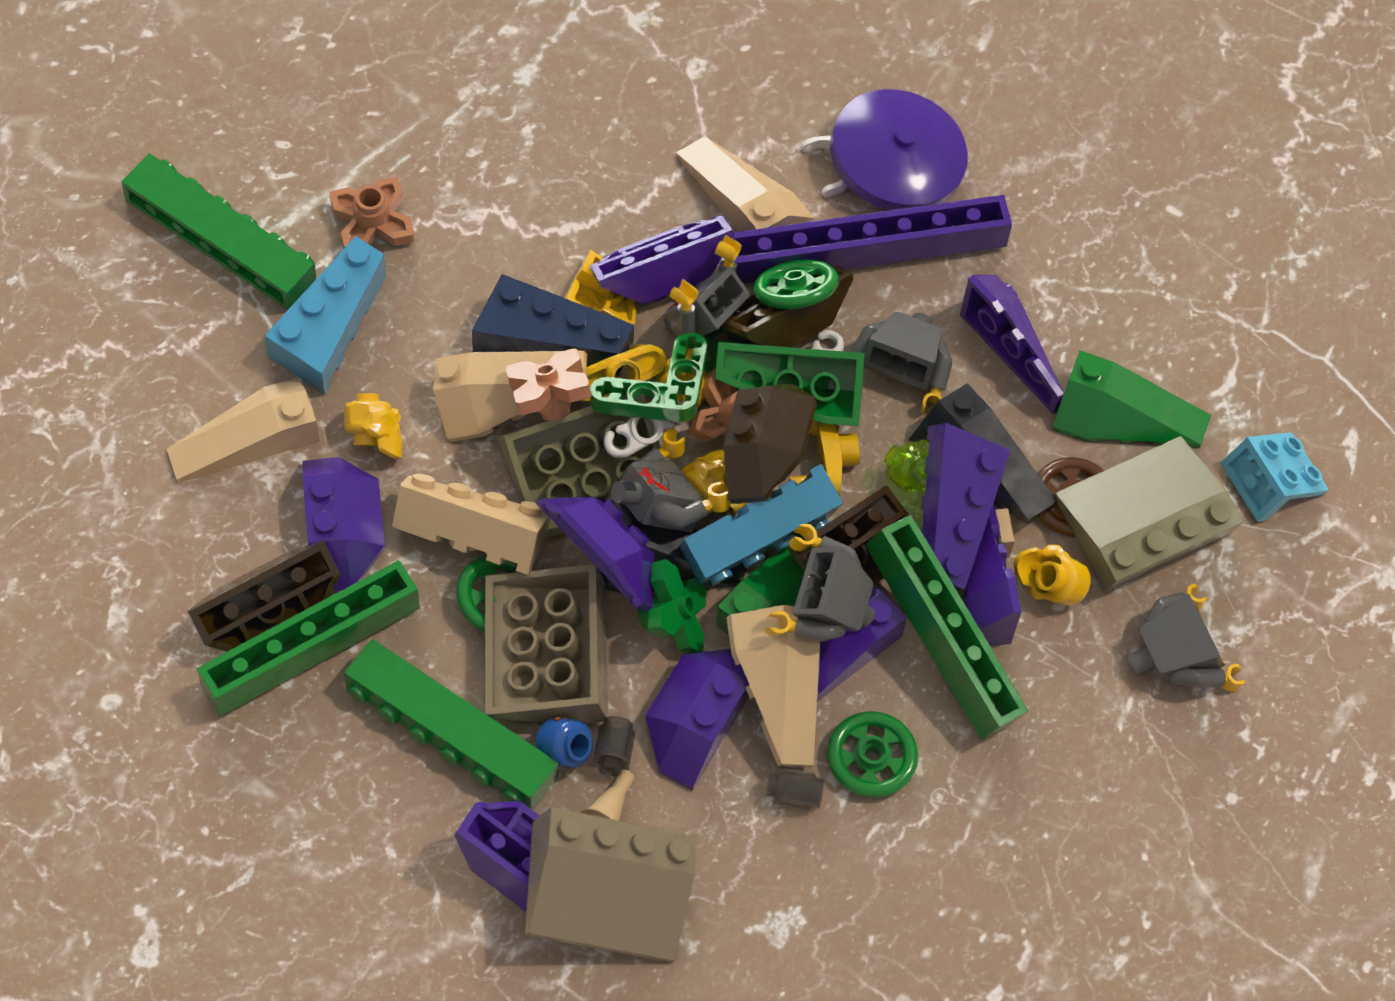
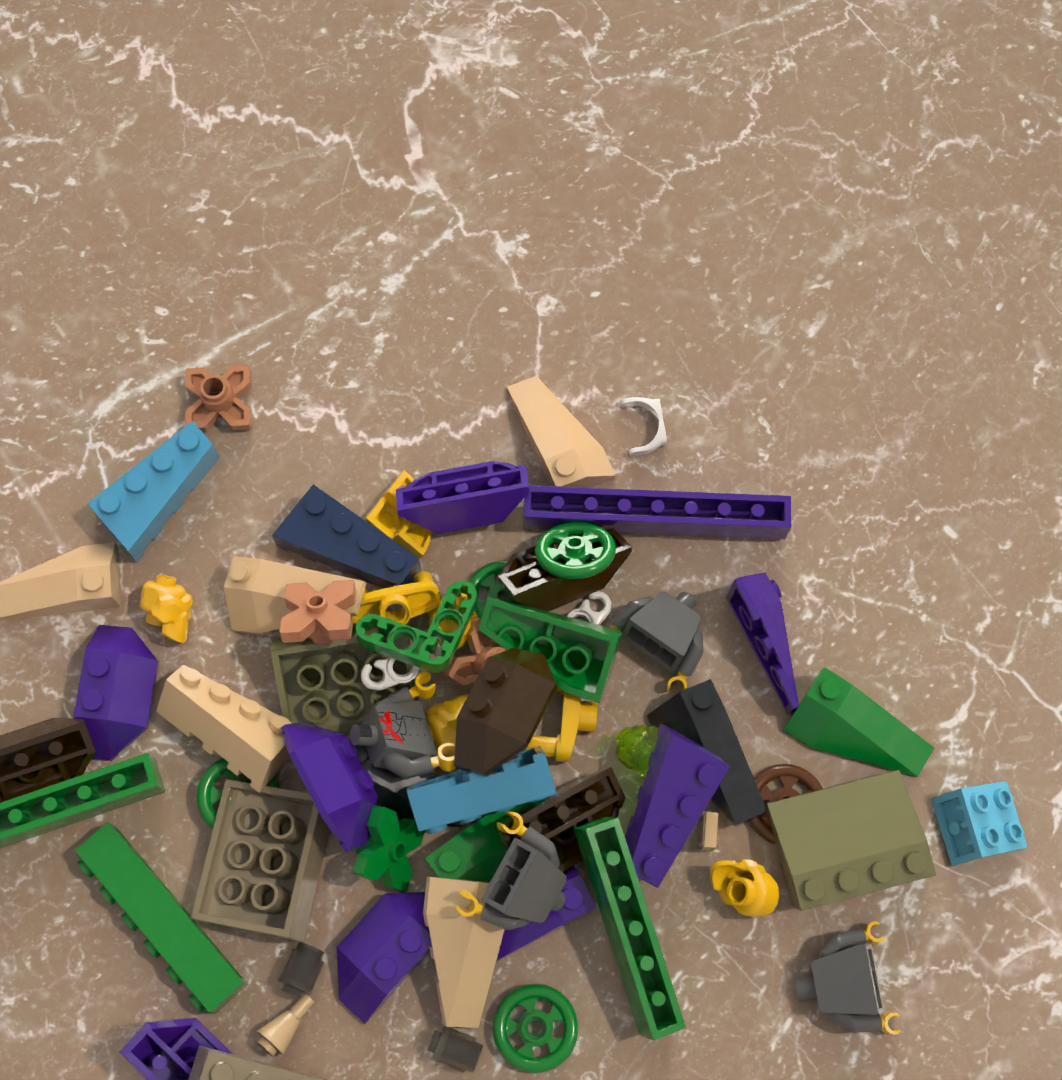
camera: 15 degrees right, 10 degrees up
green brick [121,153,317,310] -> none
blue head [536,717,593,769] -> none
dark grey torso [664,235,751,336] -> none
dark purple dish [830,89,968,210] -> none
dark purple wedge [963,505,1021,646] -> none

